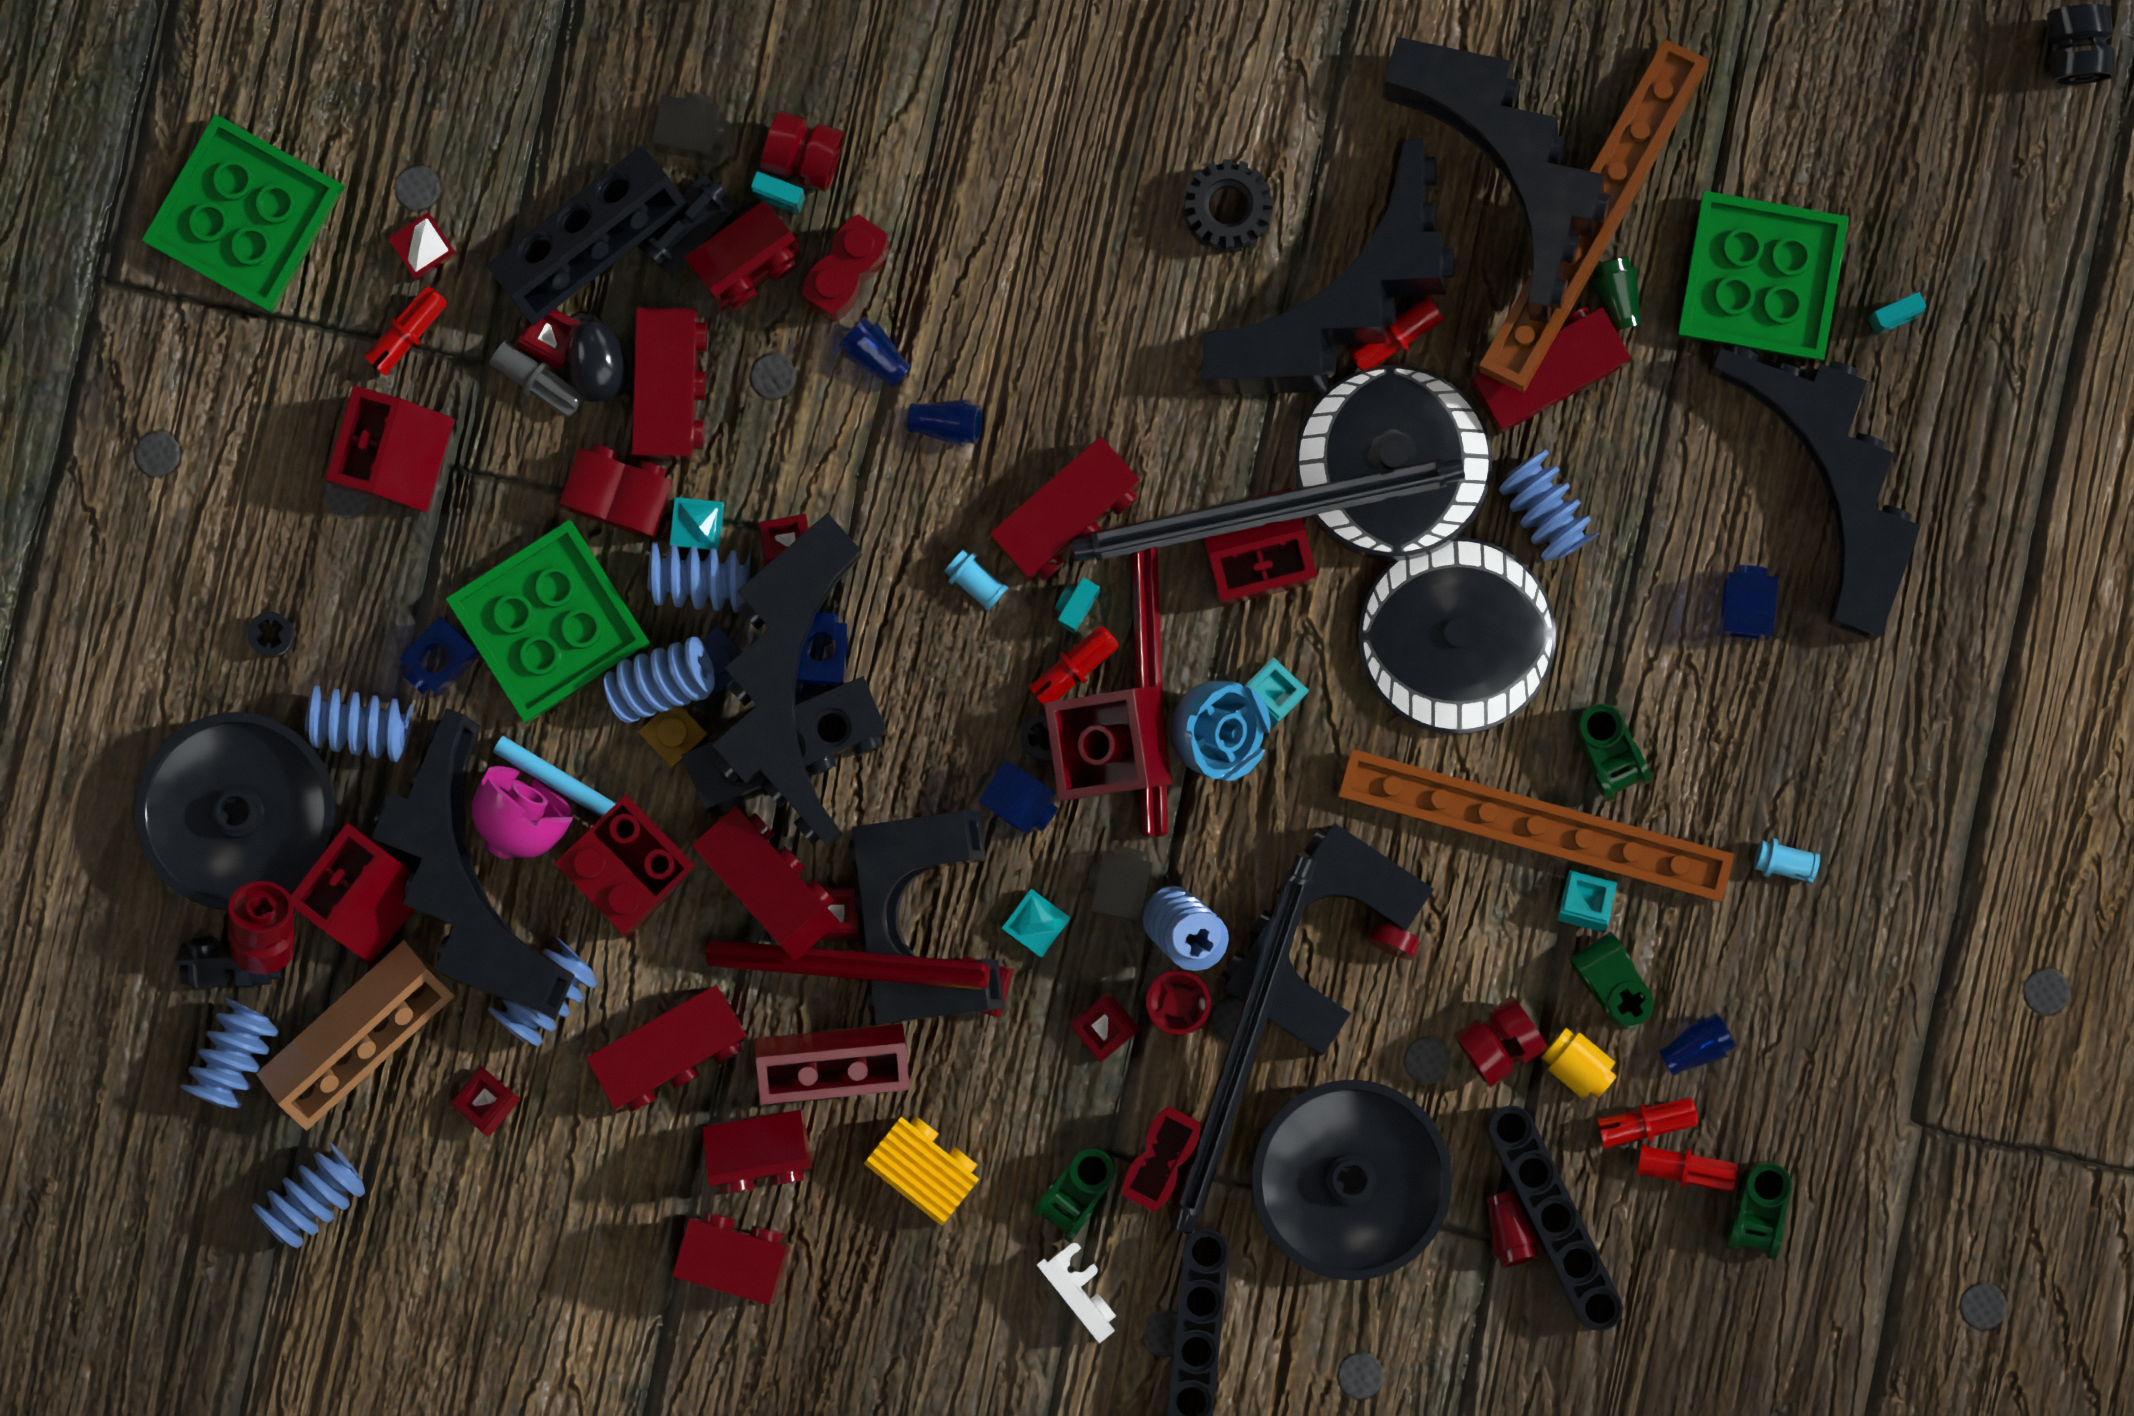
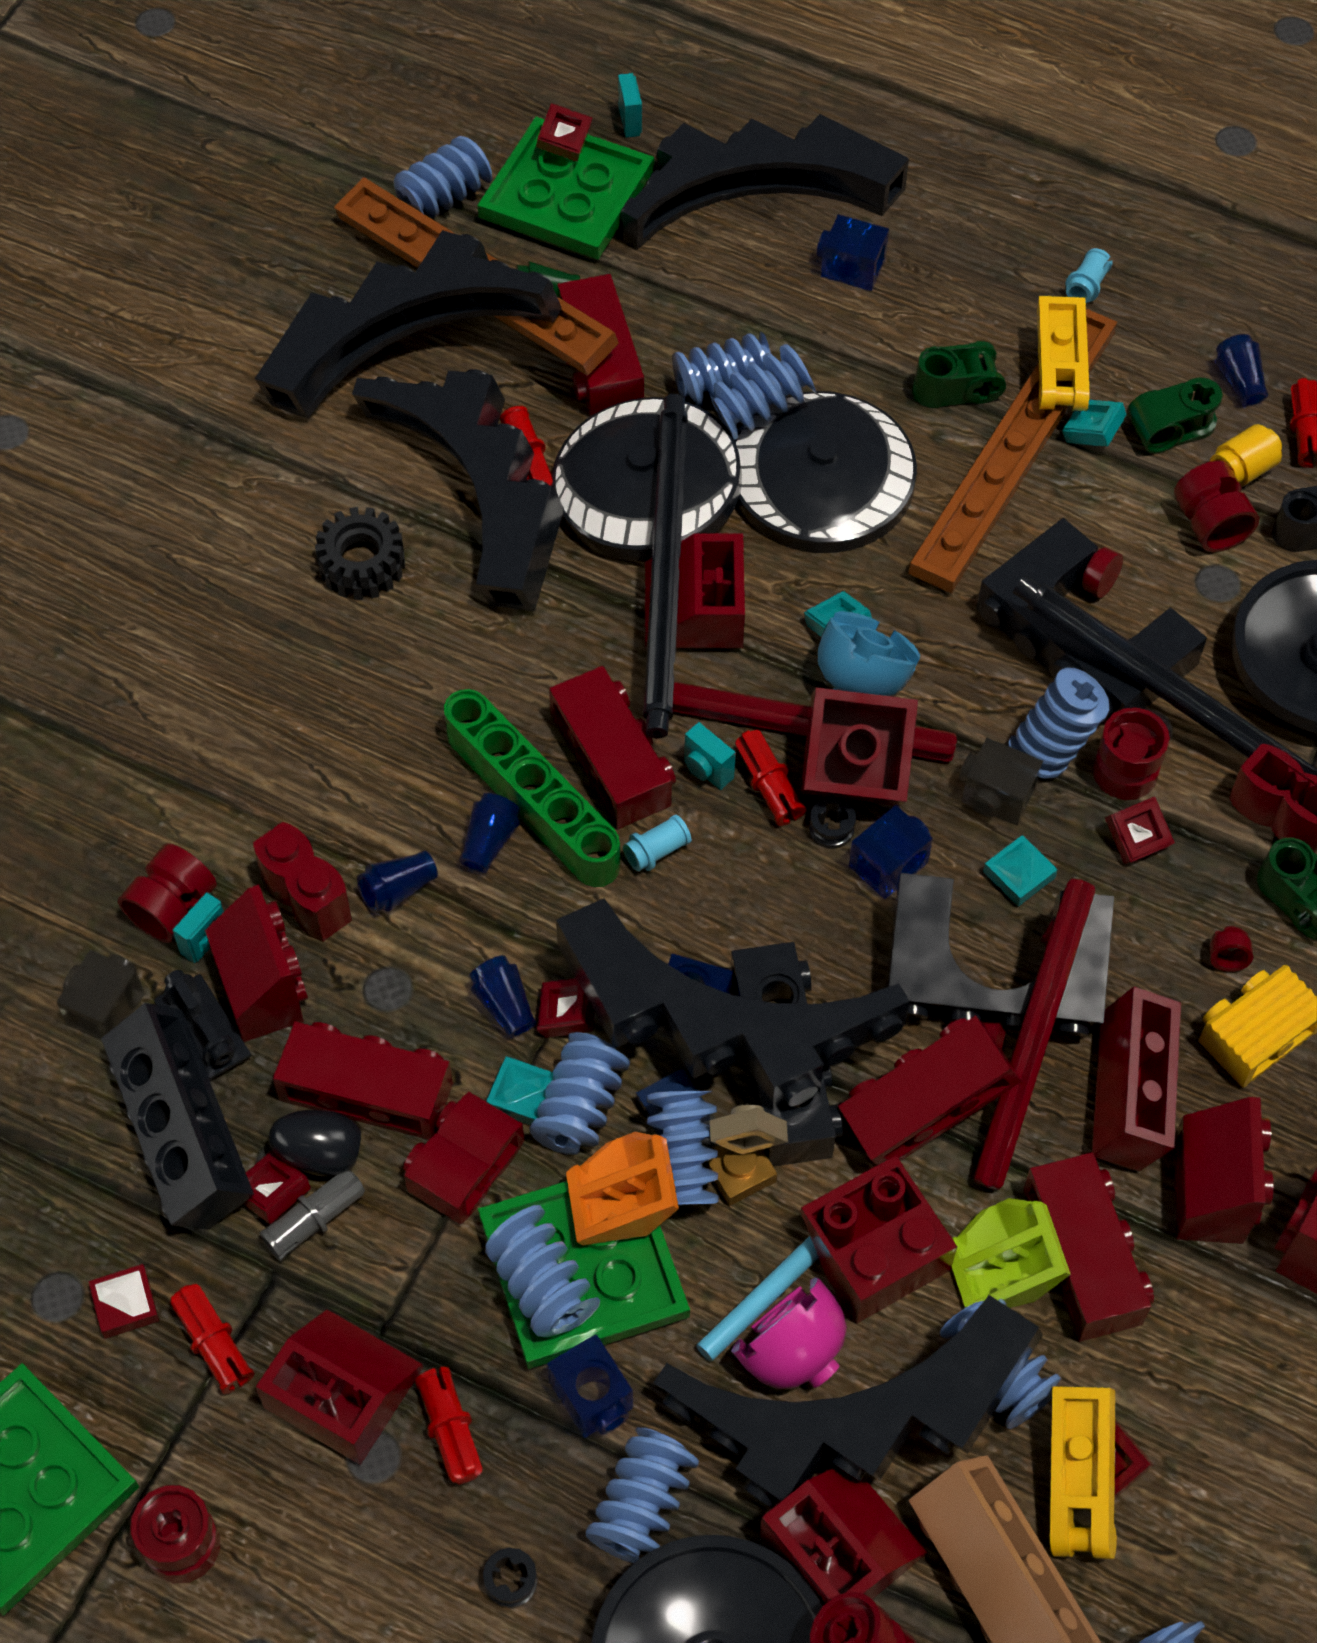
camera: 80 degrees left, 25 degrees down
none -> dark red wheel [131,1485,220,1584]
none -> medium blue piece [394,136,492,218]
none -> red axle [415,1366,483,1485]
none -> green beam [444,689,620,887]
none -> clear blue cone [469,955,537,1038]
none -> medium blue piece [485,1205,600,1337]
none -> dark red tile [536,103,593,162]
none -> orange slope [566,1131,679,1245]
none -> medium blue piece [710,344,816,440]
none -> dark tan plate [710,1105,788,1154]
none -> lime slope [952,1198,1071,1308]
none -> yellow plate [1037,296,1090,411]
none -> yellow plate [1050,1386,1117,1560]
none -> dark red hinge [1209,925,1254,972]

